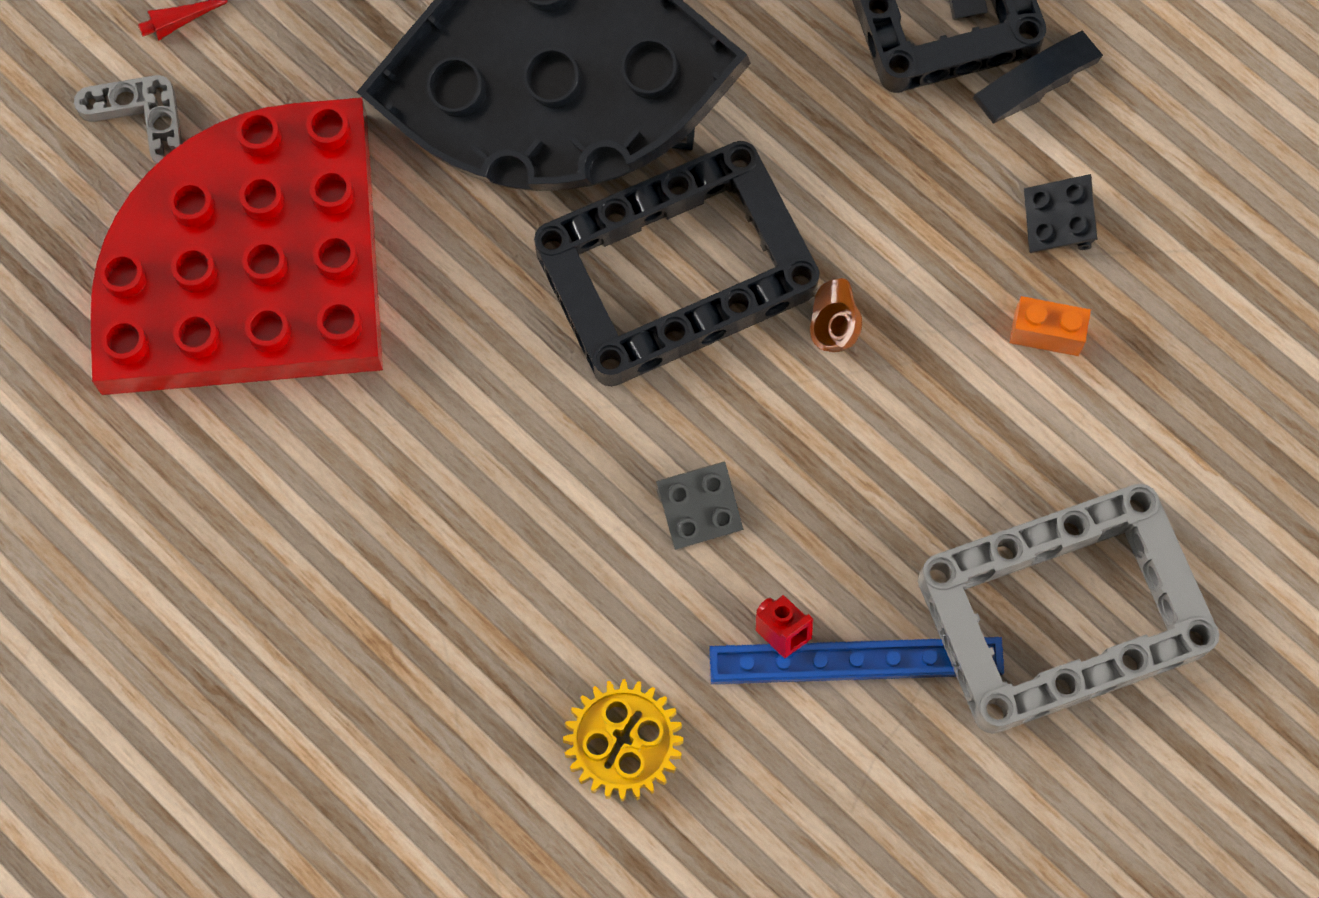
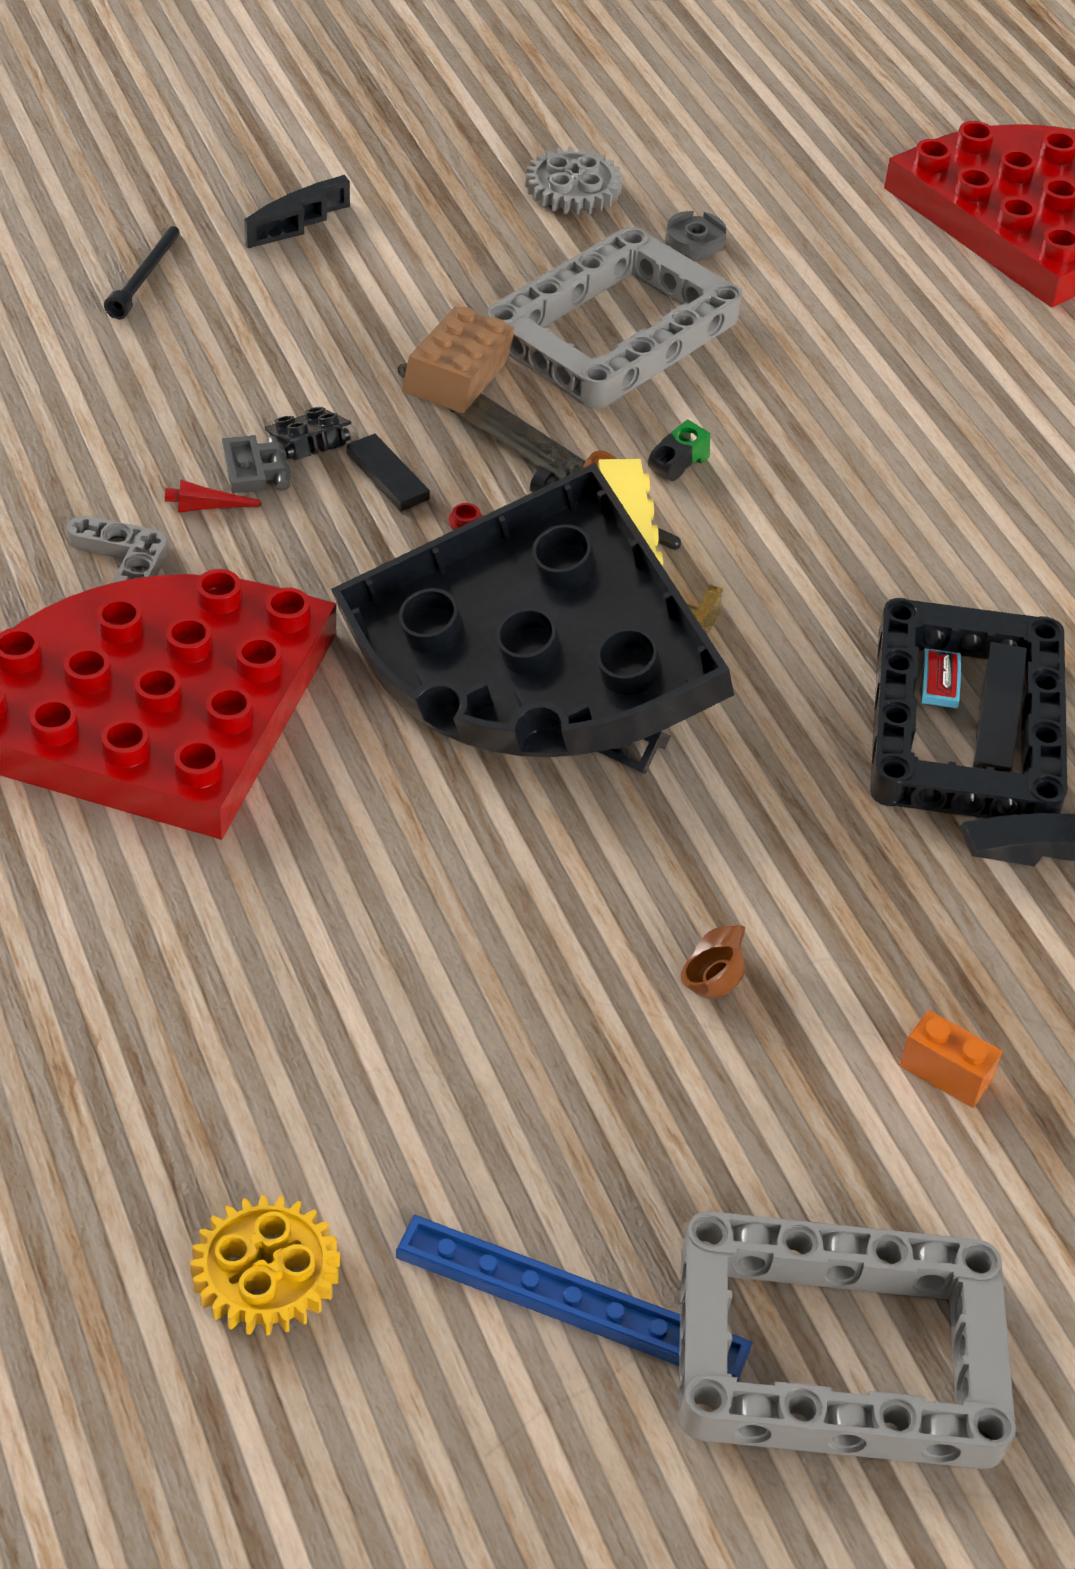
camera: 20 degrees right, 25 degrees down
black beam [534,141,820,387] -> none
dark grey hinge [656,461,744,550] -> none
red brick [756,595,813,659] -> none
black hinge [1024,174,1098,253] -> none

